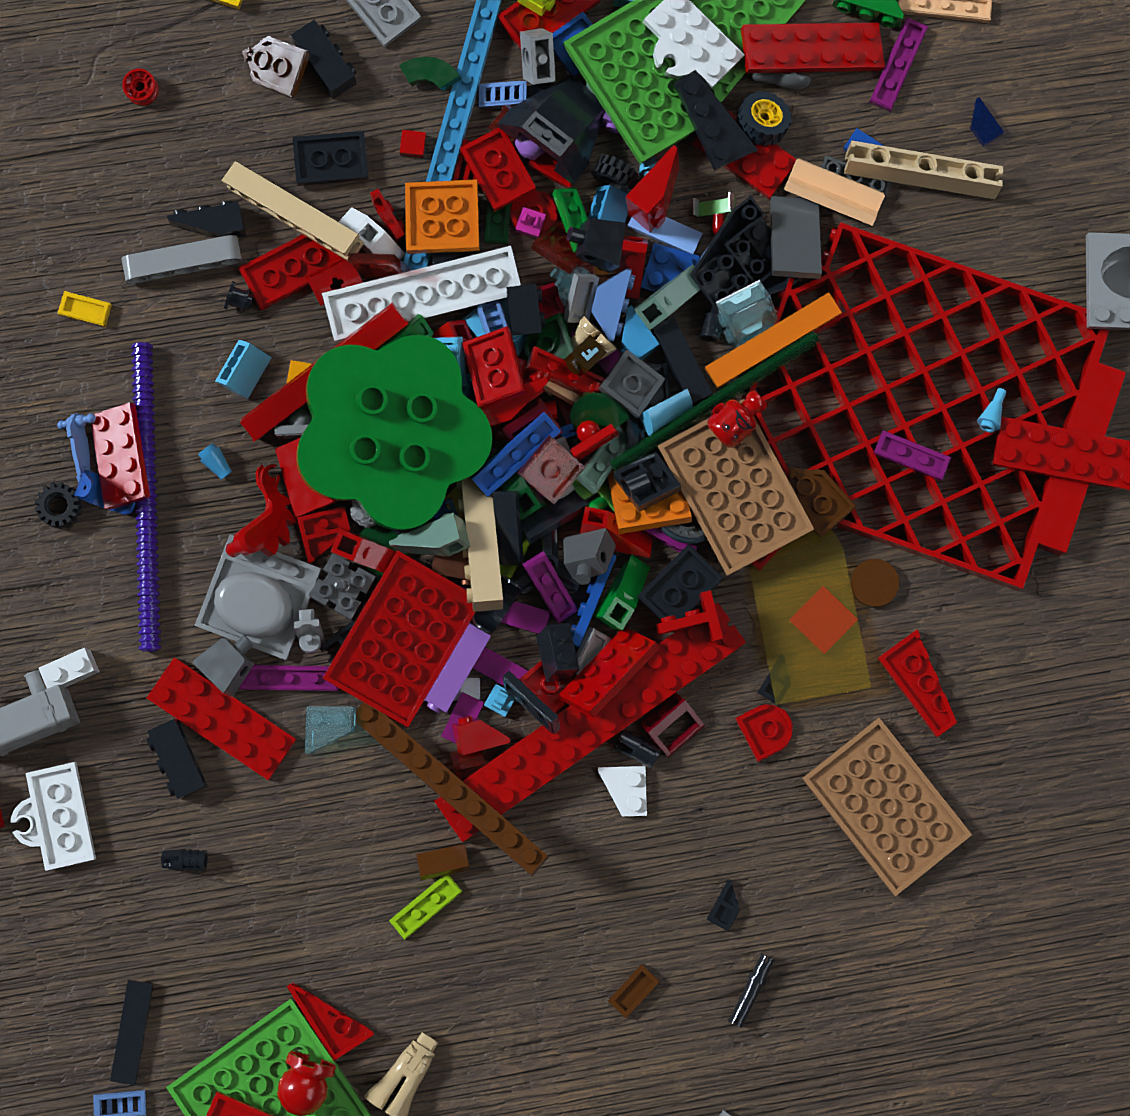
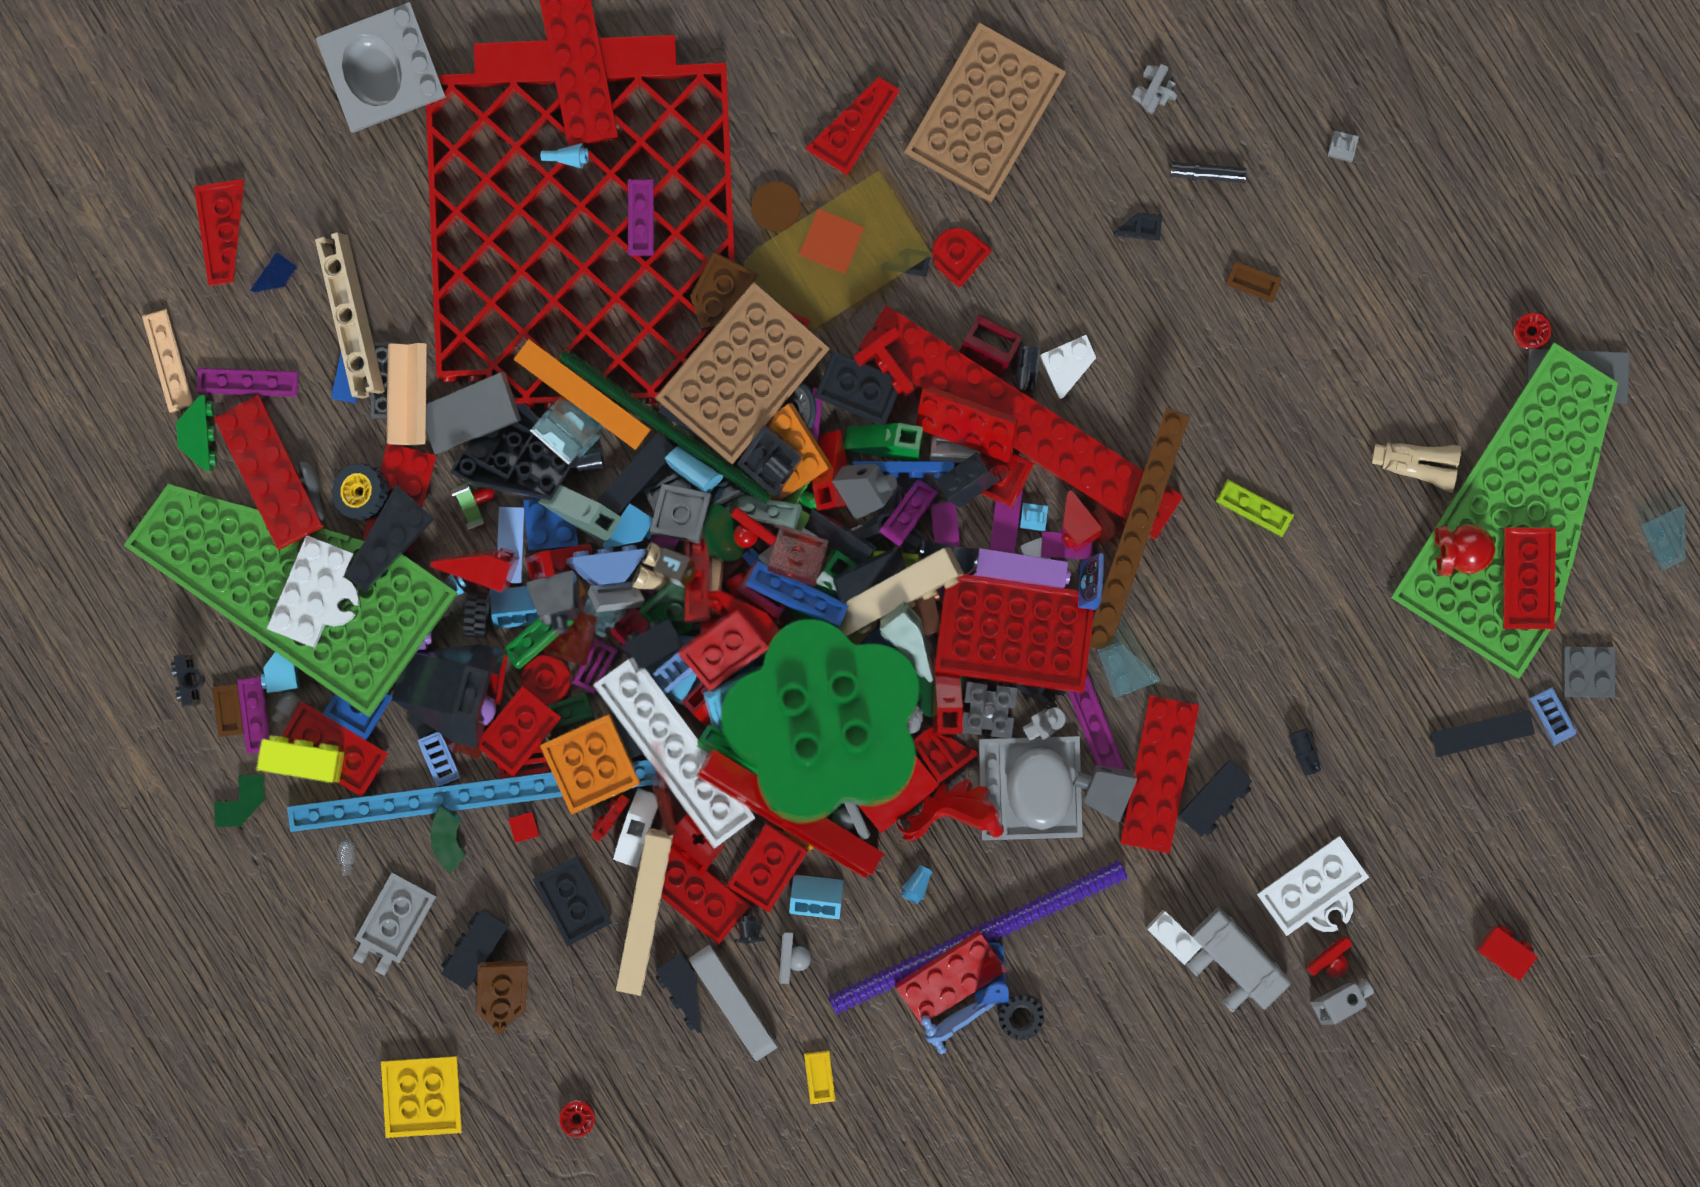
camera: 105 degrees left, 5 degrees up
red wing [287,982,375,1061] -> none
reddish brown tile [416,844,470,880] -> none
black tile [503,671,560,734] -> none
dark pink tile [516,207,546,239] -> none
light grey brick [520,28,555,85] -> none
red piece [707,390,767,448] -> none
none -> red wing [194,179,245,286]
none -> magenta tile [572,639,618,695]
none -> red tile [727,822,810,913]
none -> light grey tile [779,932,811,984]
none -> slope [1078,553,1104,610]
none -> light grey hips [1132,64,1178,114]

